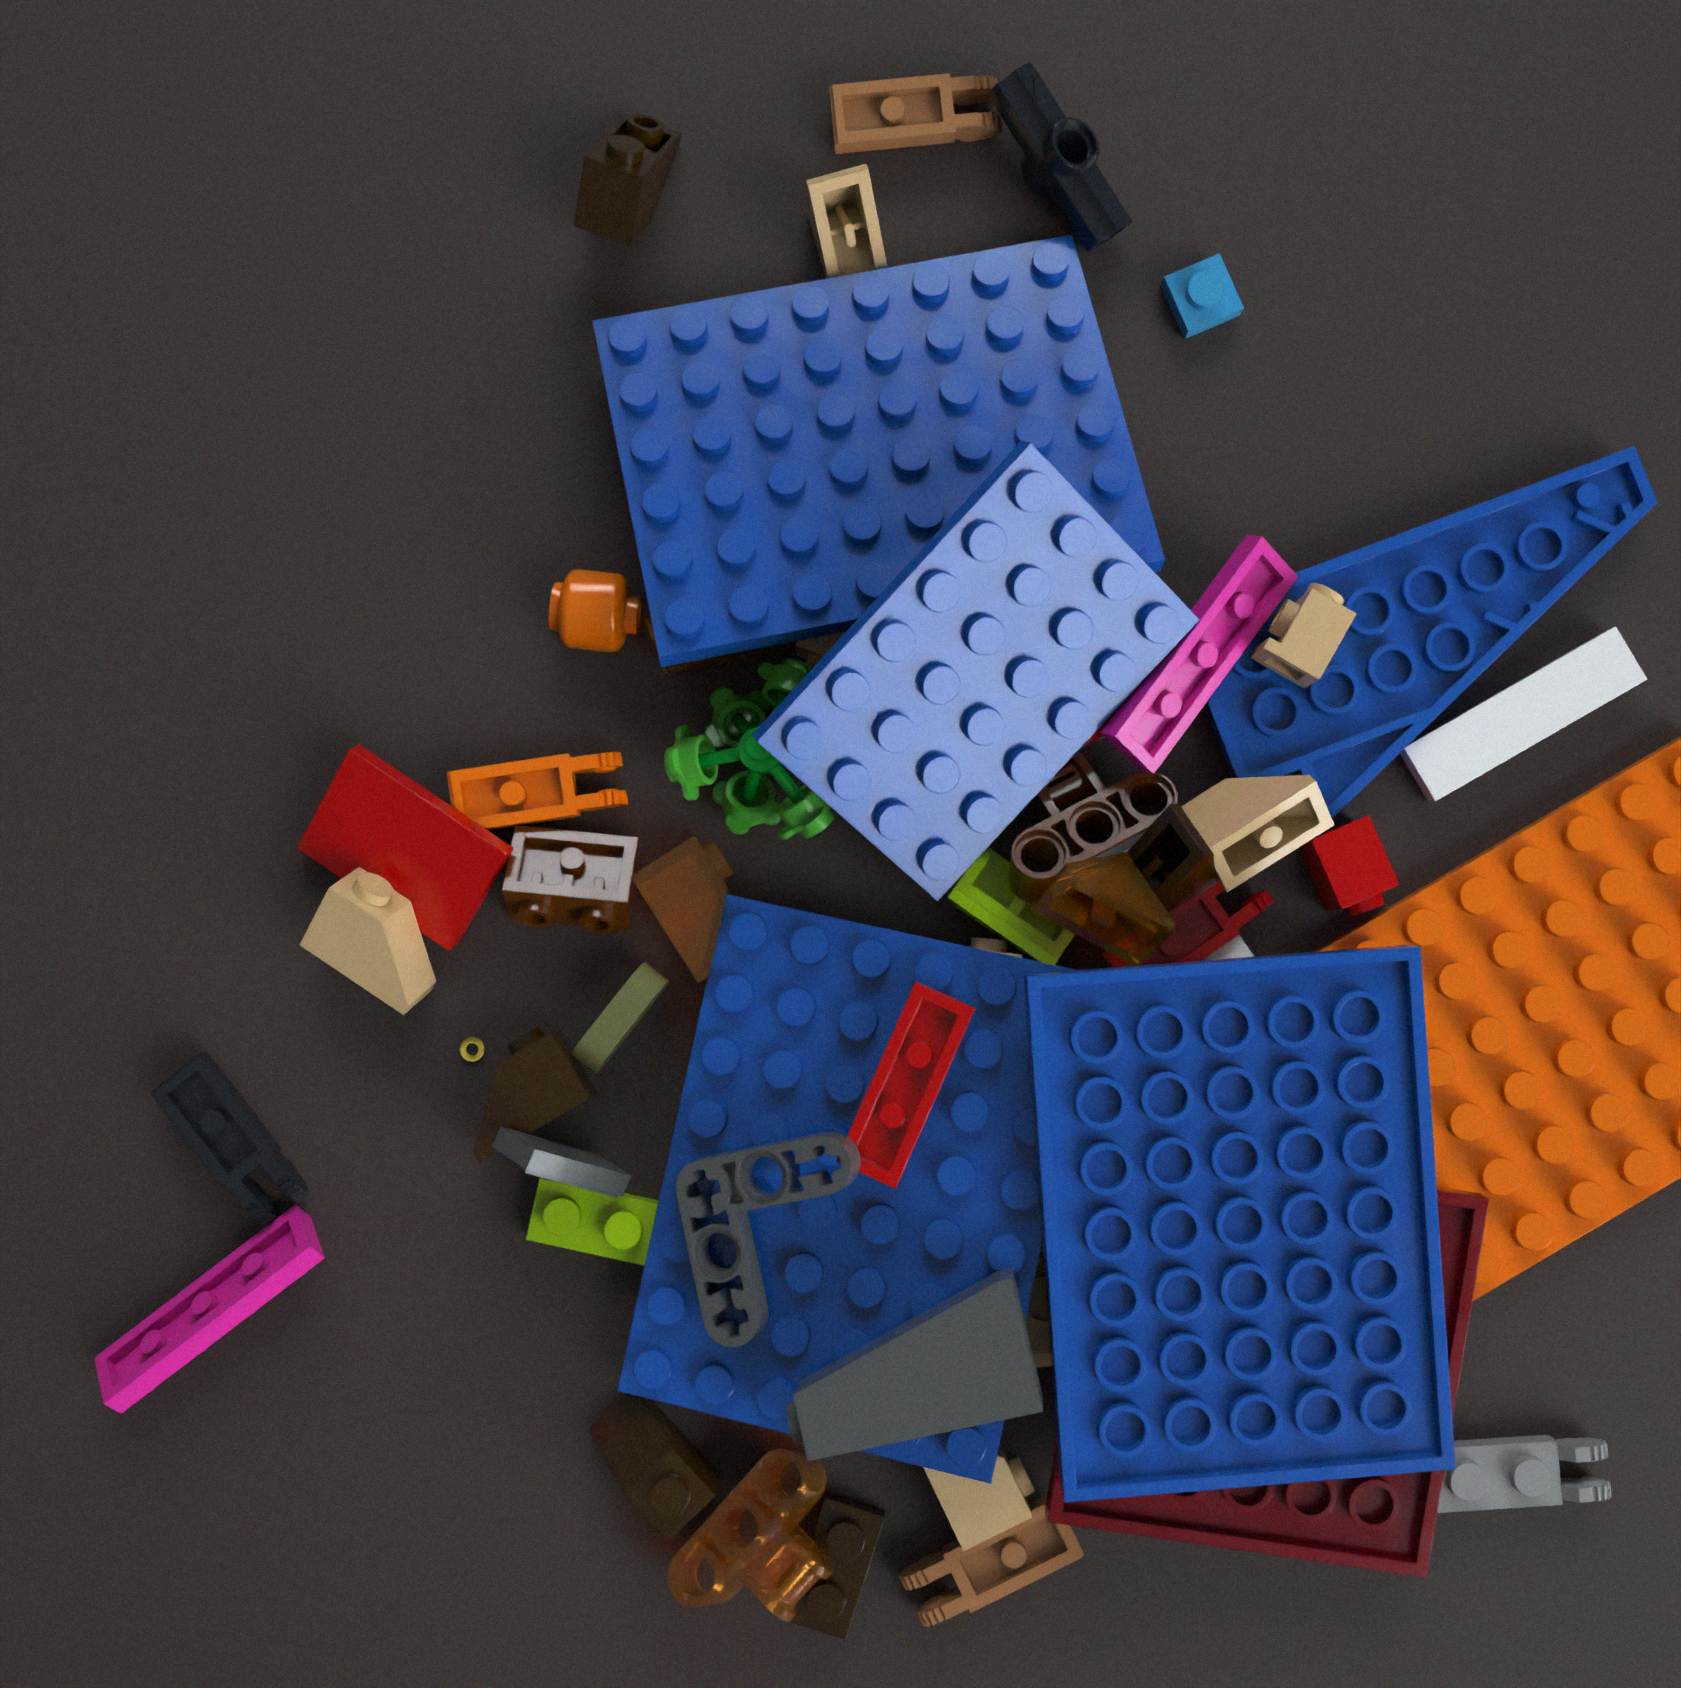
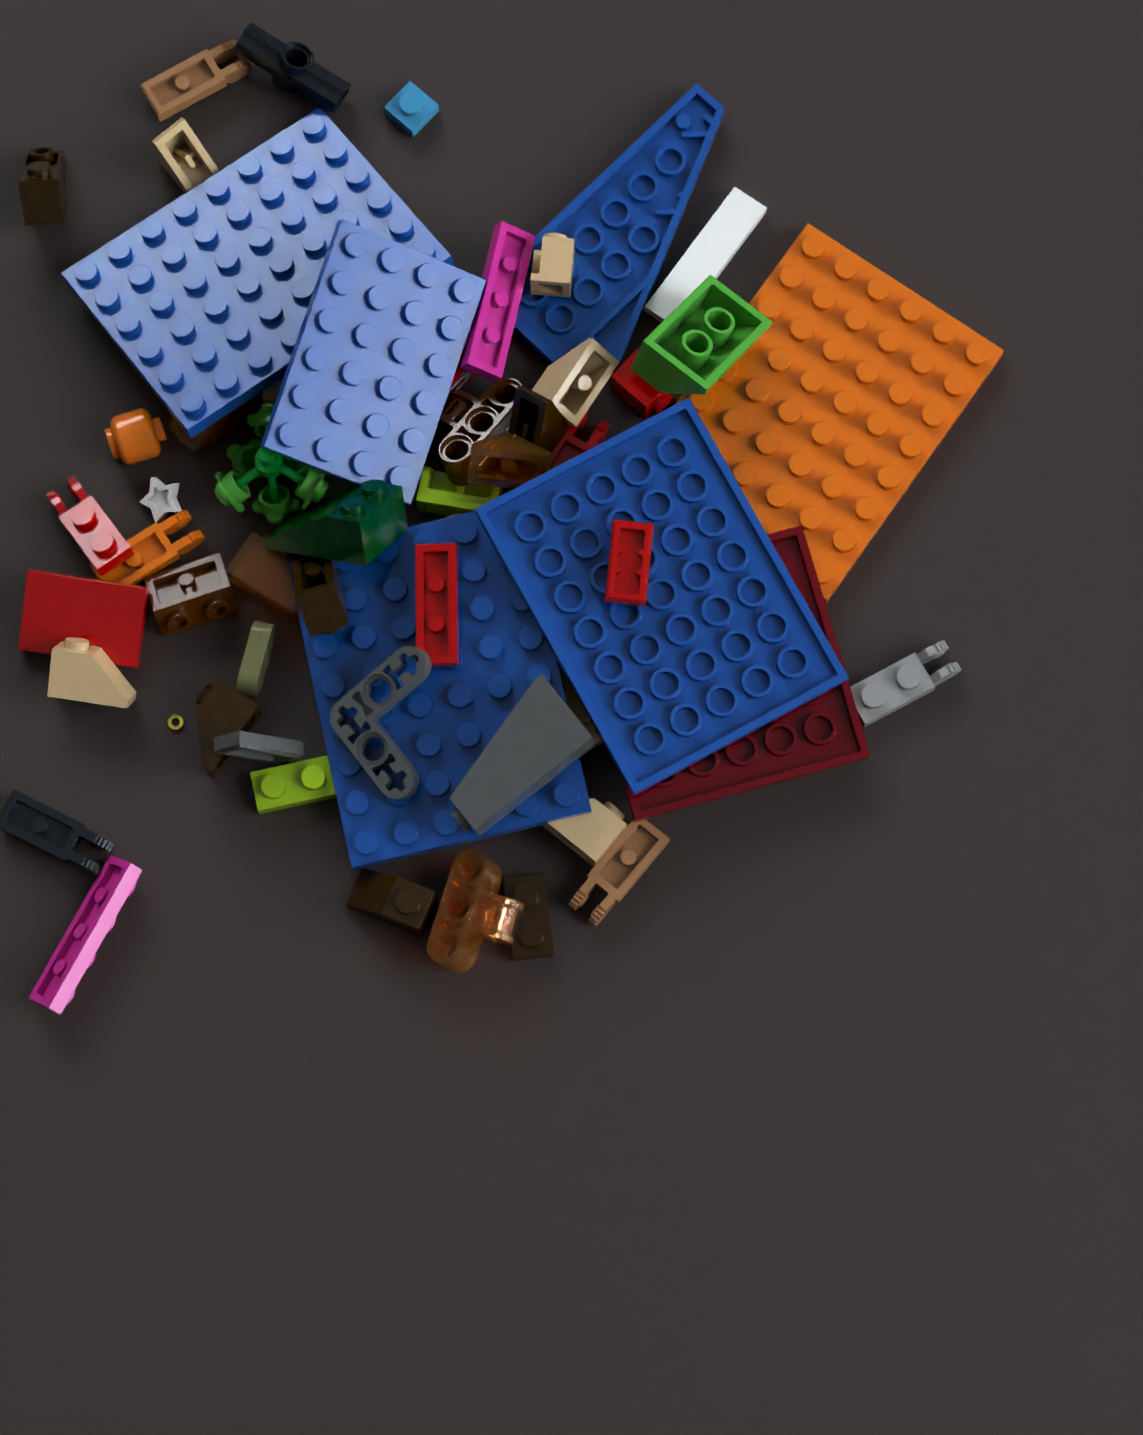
camera: 25 degrees left, 10 degrees down
none -> hinge [45,476,135,577]
none -> white piece [139,477,182,523]
none -> dark green slope [262,479,408,566]
none -> dark brown slope [292,554,349,637]
none -> red plate [604,519,654,607]
none -> bright green slope [630,275,773,395]

